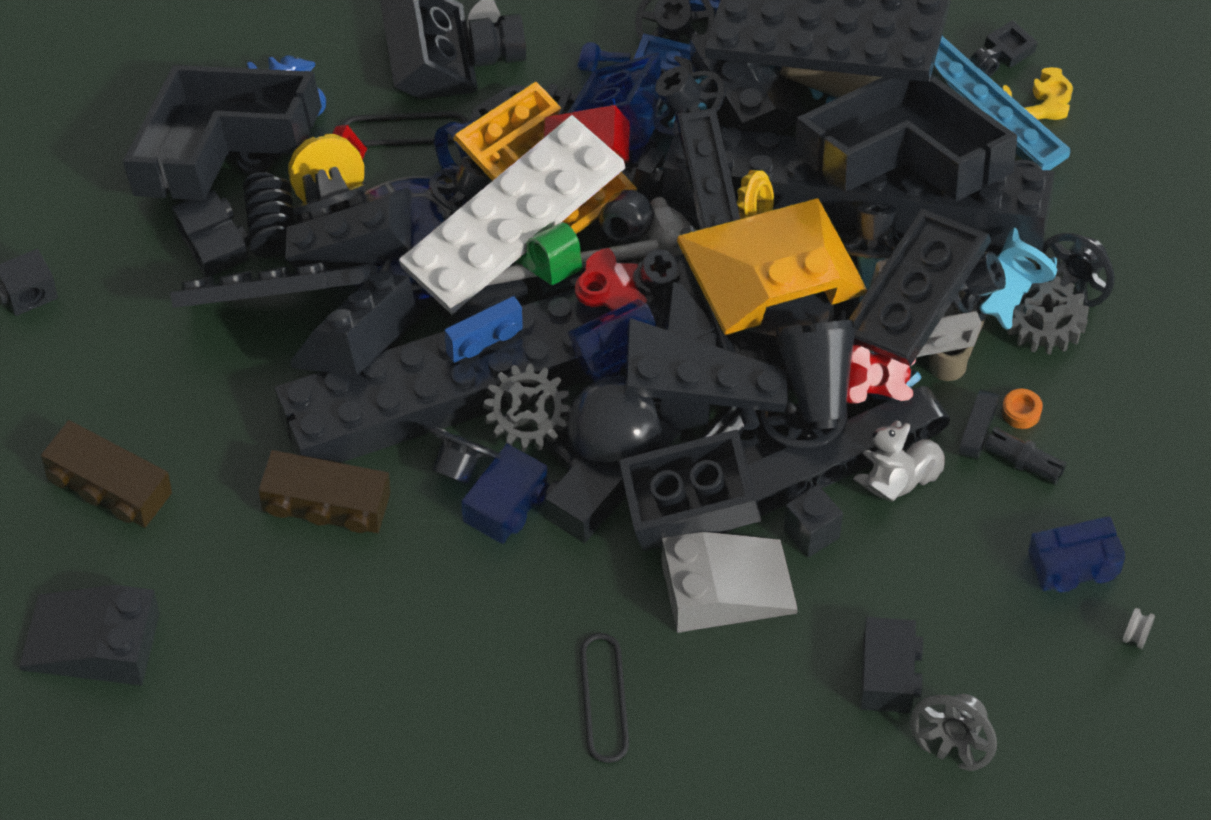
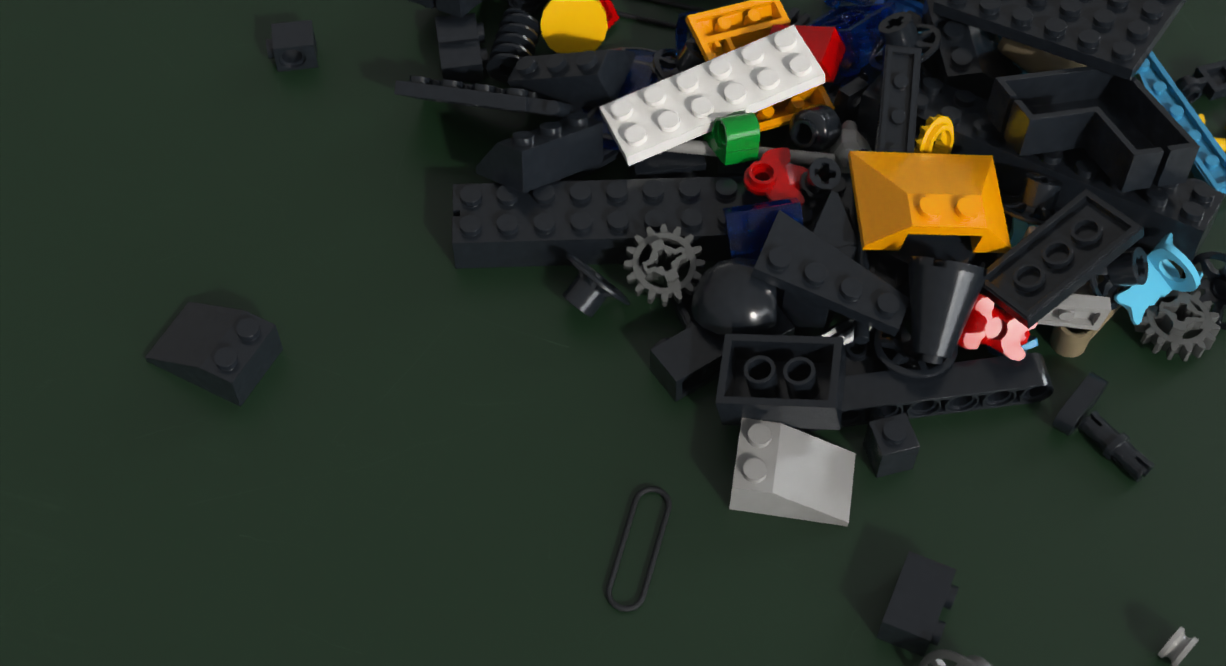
camera: 20 degrees right, 0 degrees up
dark brown brick [41,420,172,528] -> none
dark brown brick [259,450,391,534] -> none
black plate [291,167,367,221] -> none
blue plate [445,296,523,363] -> none
clear blue brick [462,444,550,544] -> none
light grey animal [853,420,945,502] -> none
orange tile [1002,388,1043,429] -> none
clear blue brick [1028,516,1125,592] -> none

